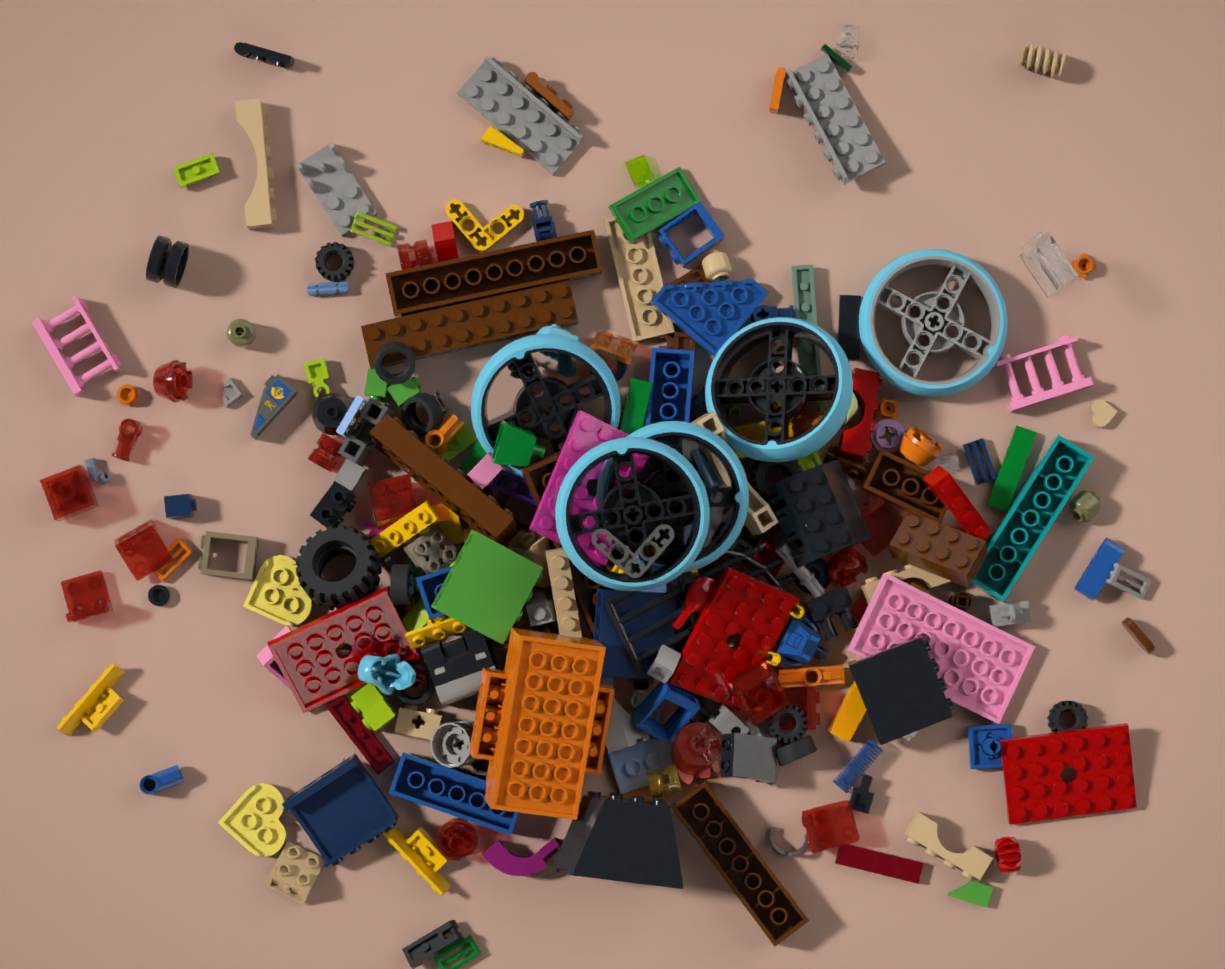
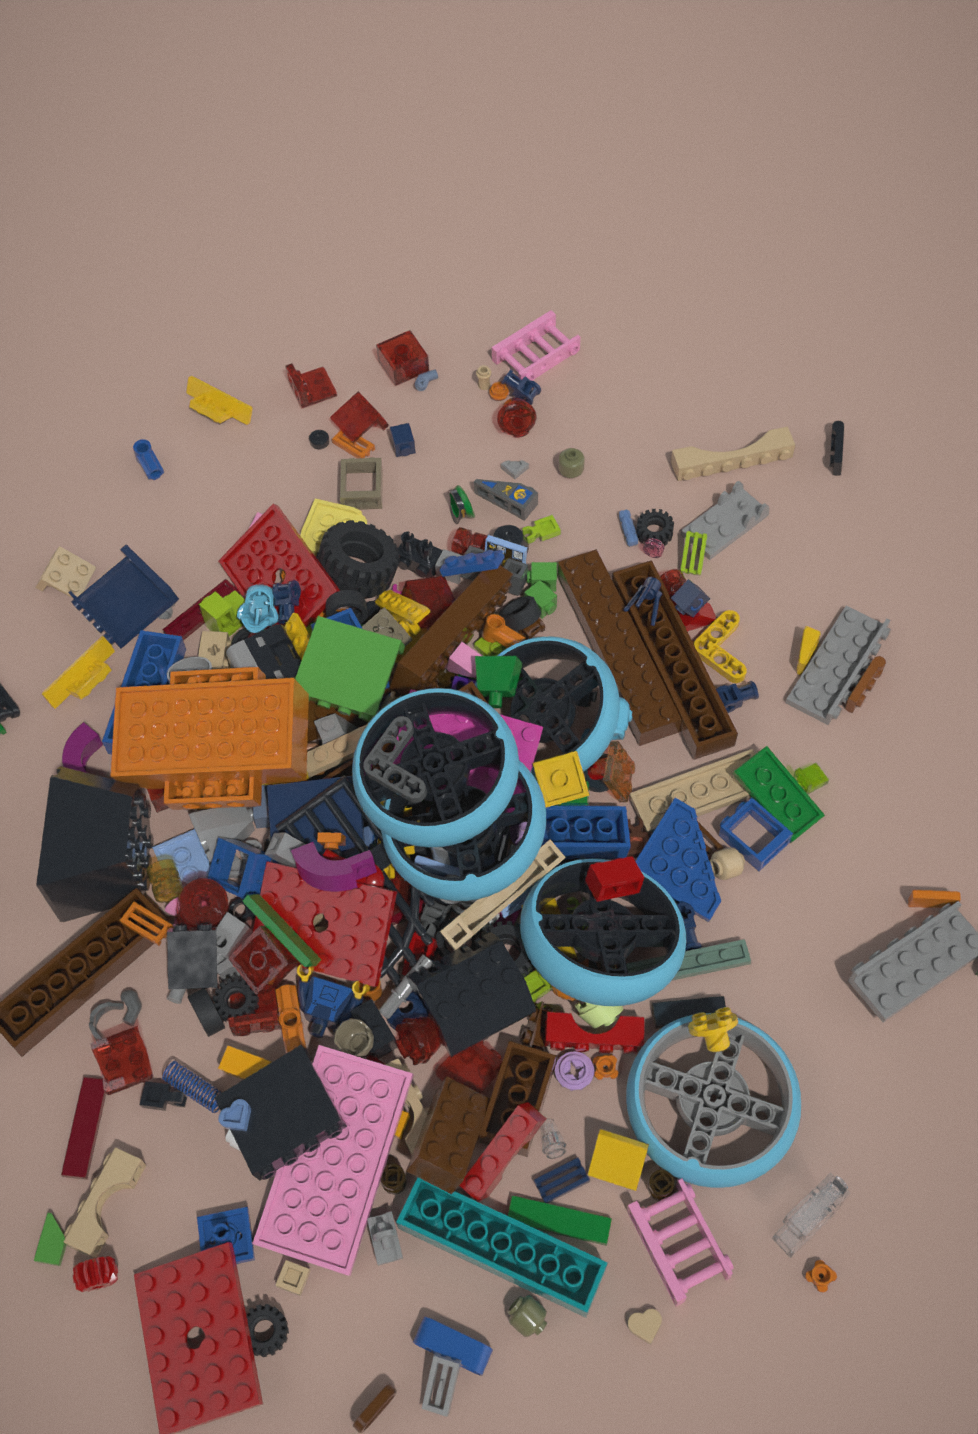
camera: 85 degrees right, 25 degrees down
clear red connector [112,419,143,462] -> none
black wheel [146,235,189,288] -> none
lime plate [173,153,221,188] -> none
light yellow plate [218,783,287,857] -> none
black tyre [374,341,415,385] -> none
clear red cone [436,817,479,861] -> none
orange cone [899,426,942,467] -> none
none -> orange tile [120,902,173,946]
none -> dark grey arm [120,990,142,1026]
none -> medium blue tile [218,1099,251,1131]
none -> green tile [243,894,321,967]
none -> dark blue connector [272,580,301,624]
none -> tan plate [276,1260,310,1296]
none -> magenta arch [291,842,377,892]
none -> orange plate [317,833,346,850]
none -> dark tan hair [334,1019,374,1058]
none -> blue plate [440,550,504,577]
none -> piece [449,485,475,524]
none -> tan pin [476,365,492,390]
none -> dark blue connector [501,369,542,407]
none -> yellow tile [532,751,590,807]
none -> red brick [585,856,645,902]
none -> yellow tile [588,1129,649,1191]
none -> dark blue plant [624,577,662,626]
none -> clear pink tile [643,538,665,558]
none -> dark brown wheel [648,1170,675,1201]
none -> dark blue brick [671,579,711,617]
none -> yellow plate [688,1007,738,1052]

